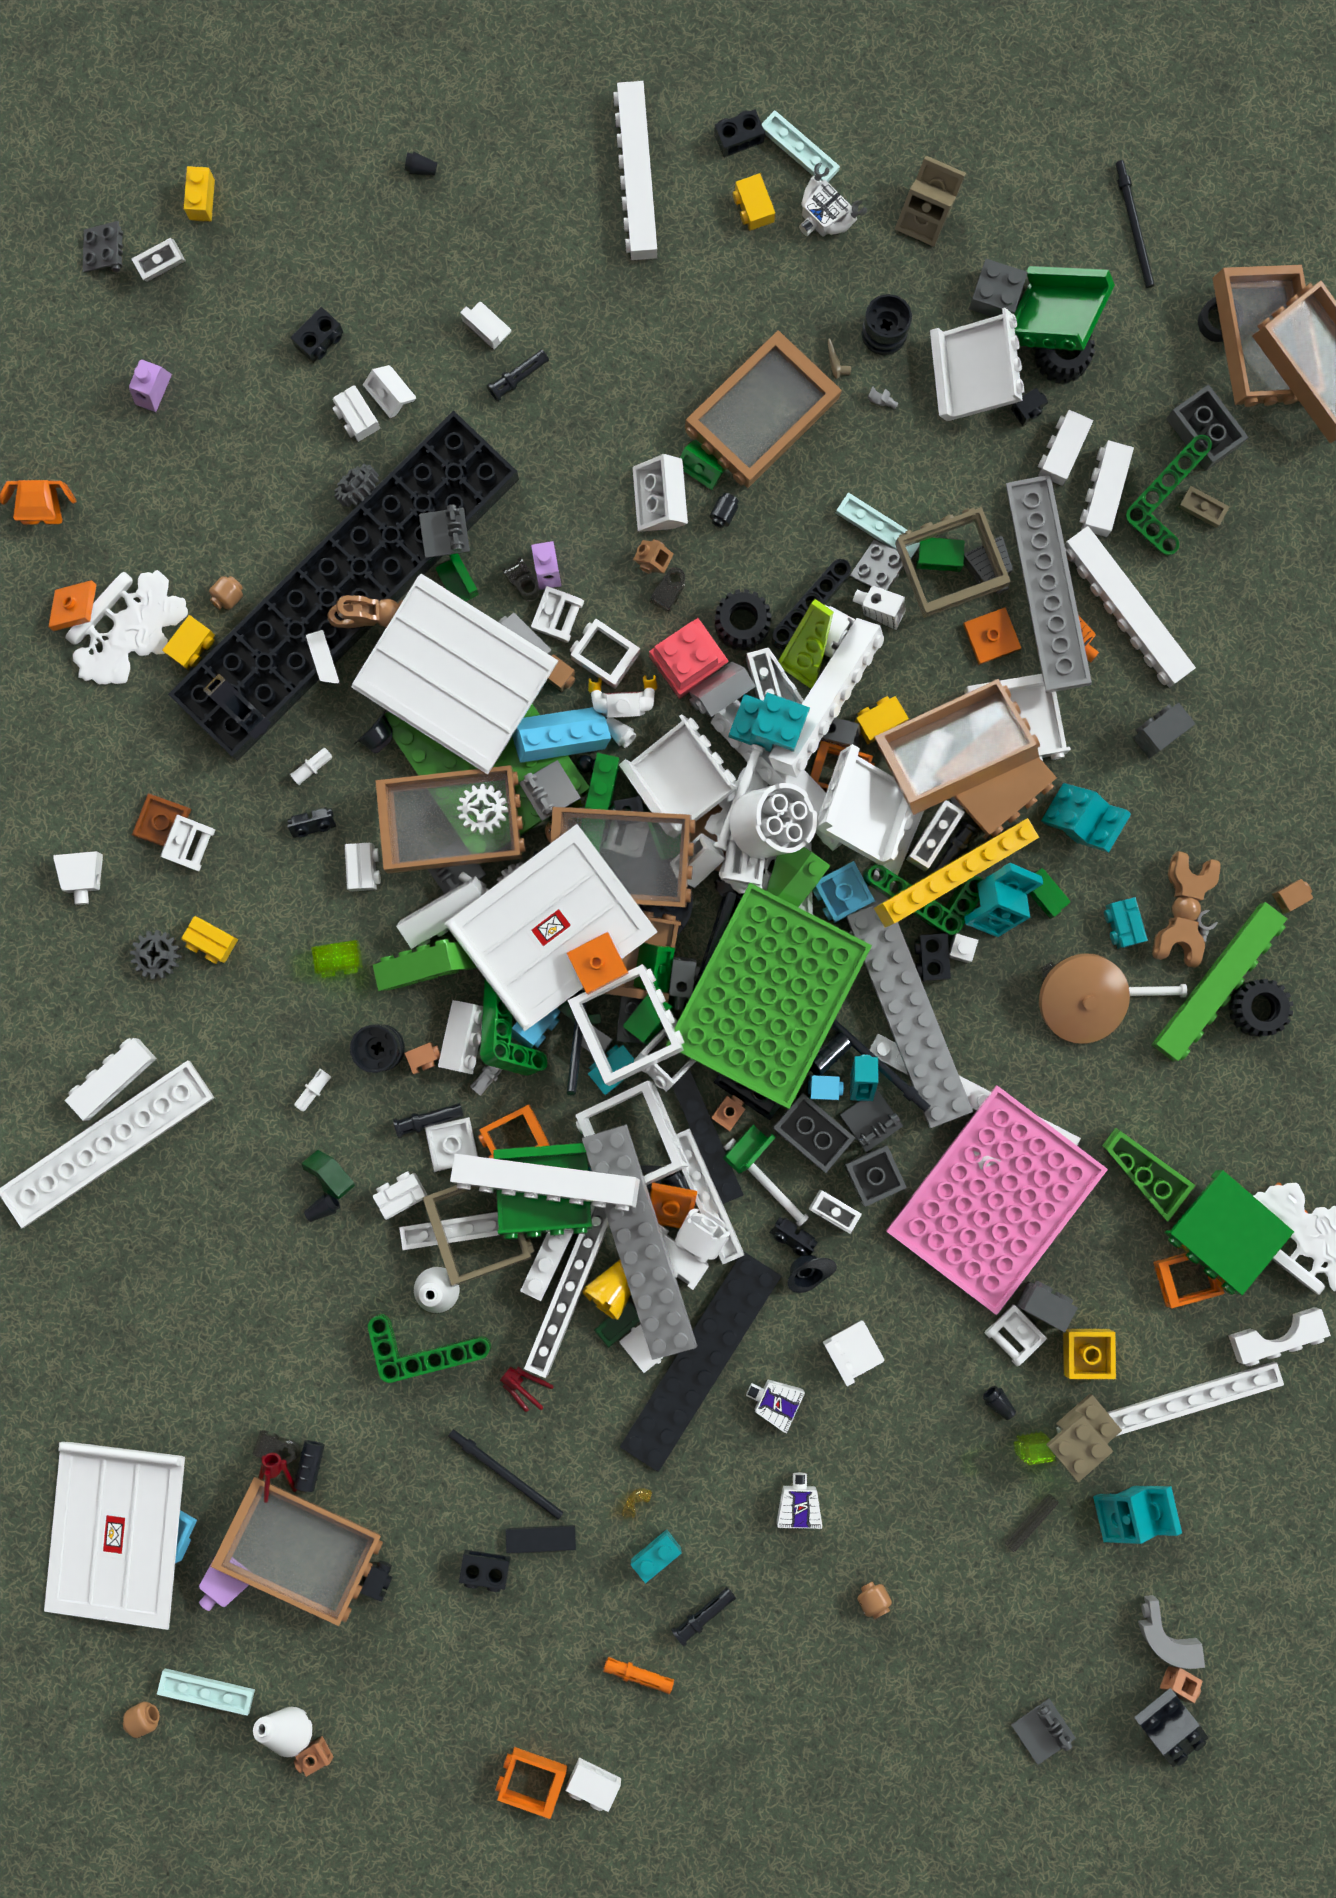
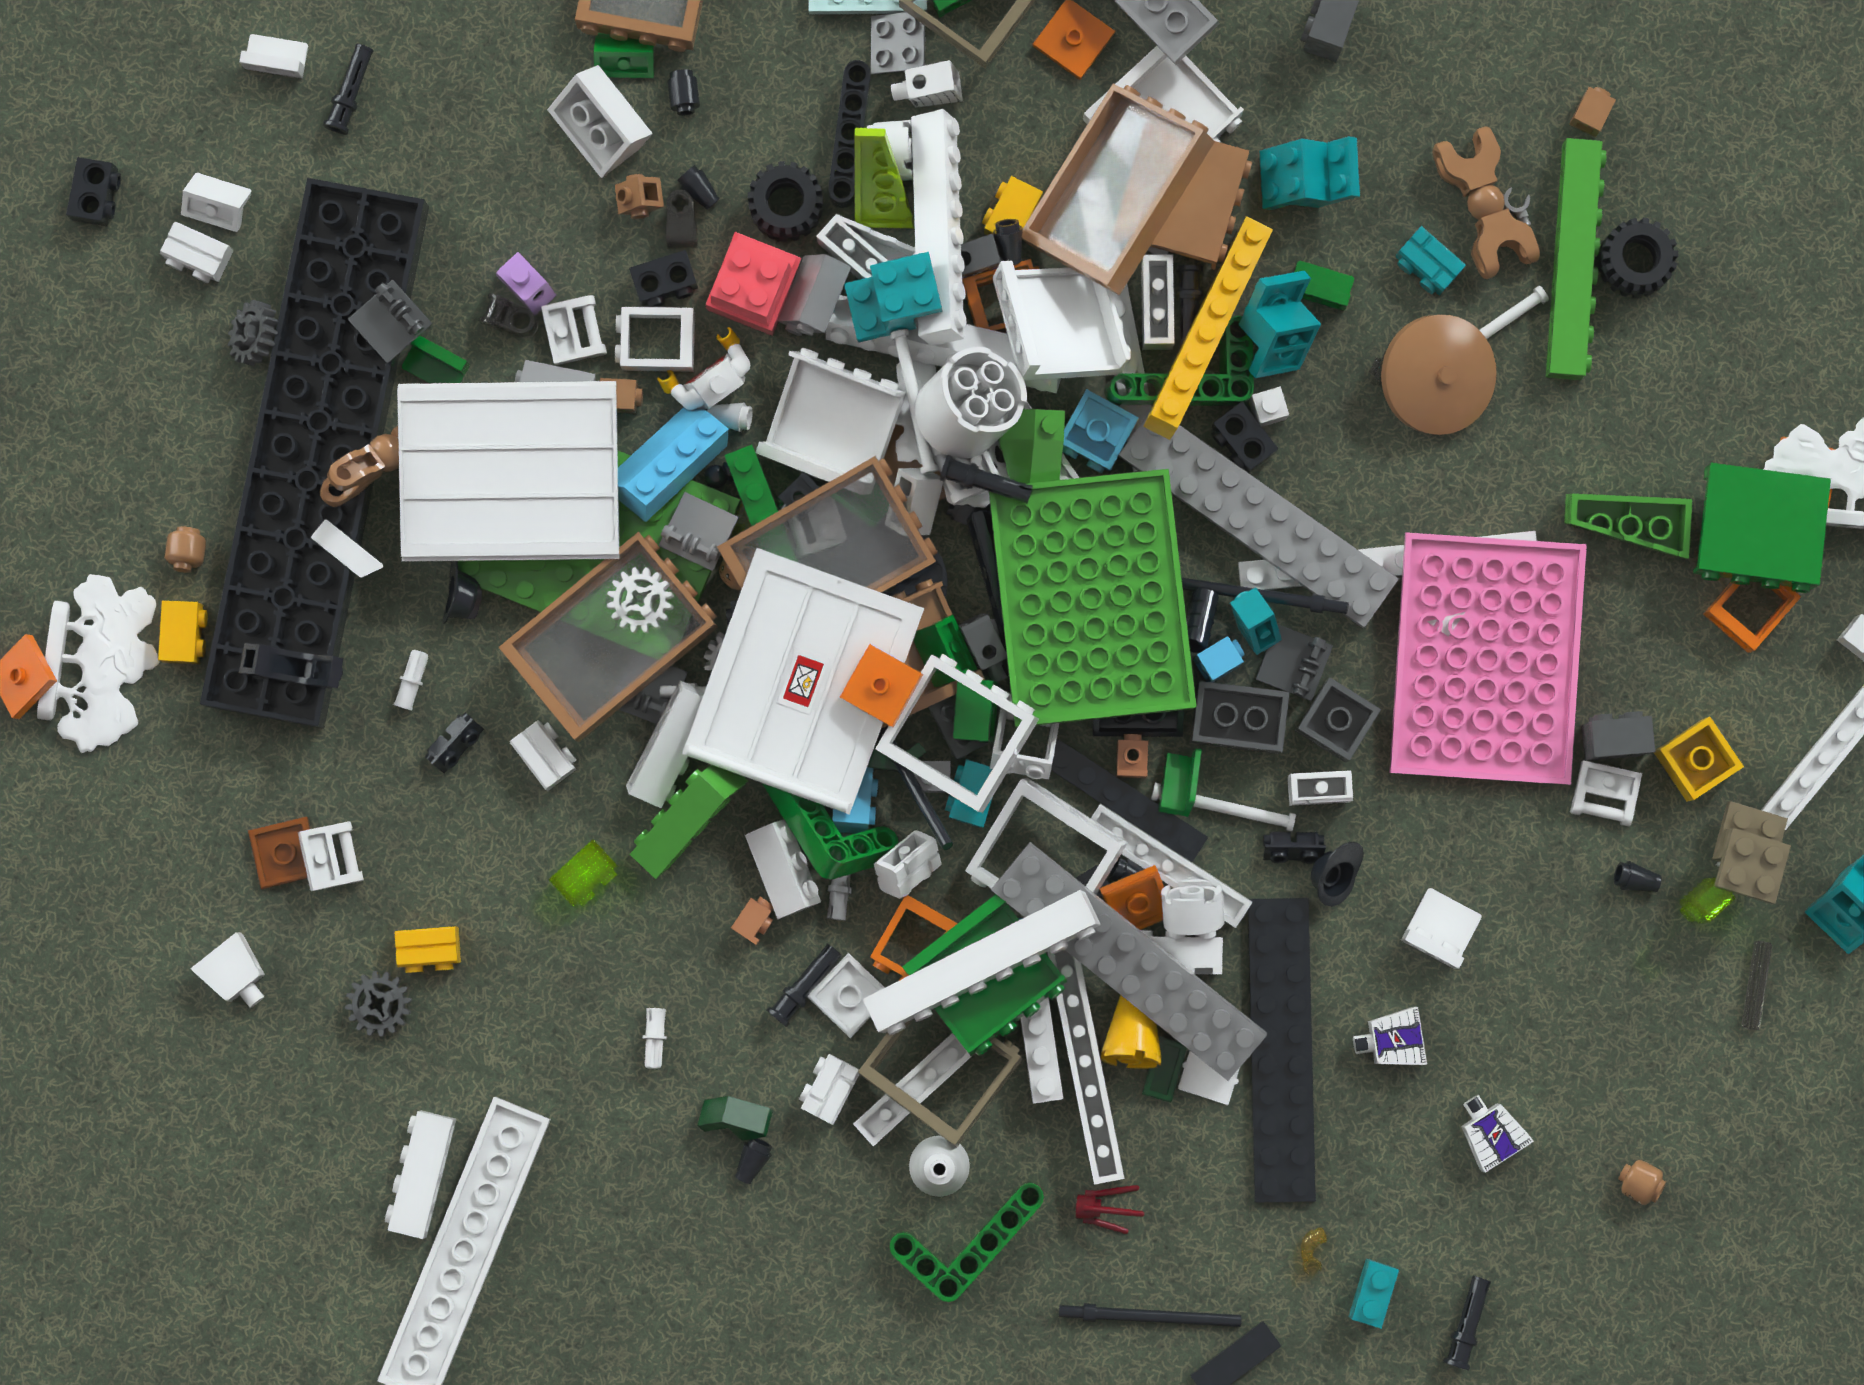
camera: 30 degrees left, 0 degrees up
black wheel [350,1024,405,1073] -> none
none -> black brick [629,250,698,307]
none -> black cone [677,165,720,210]
none -> white brick [874,830,942,899]
none -> black pin [940,455,1033,504]
none -> black cone [993,219,1023,265]

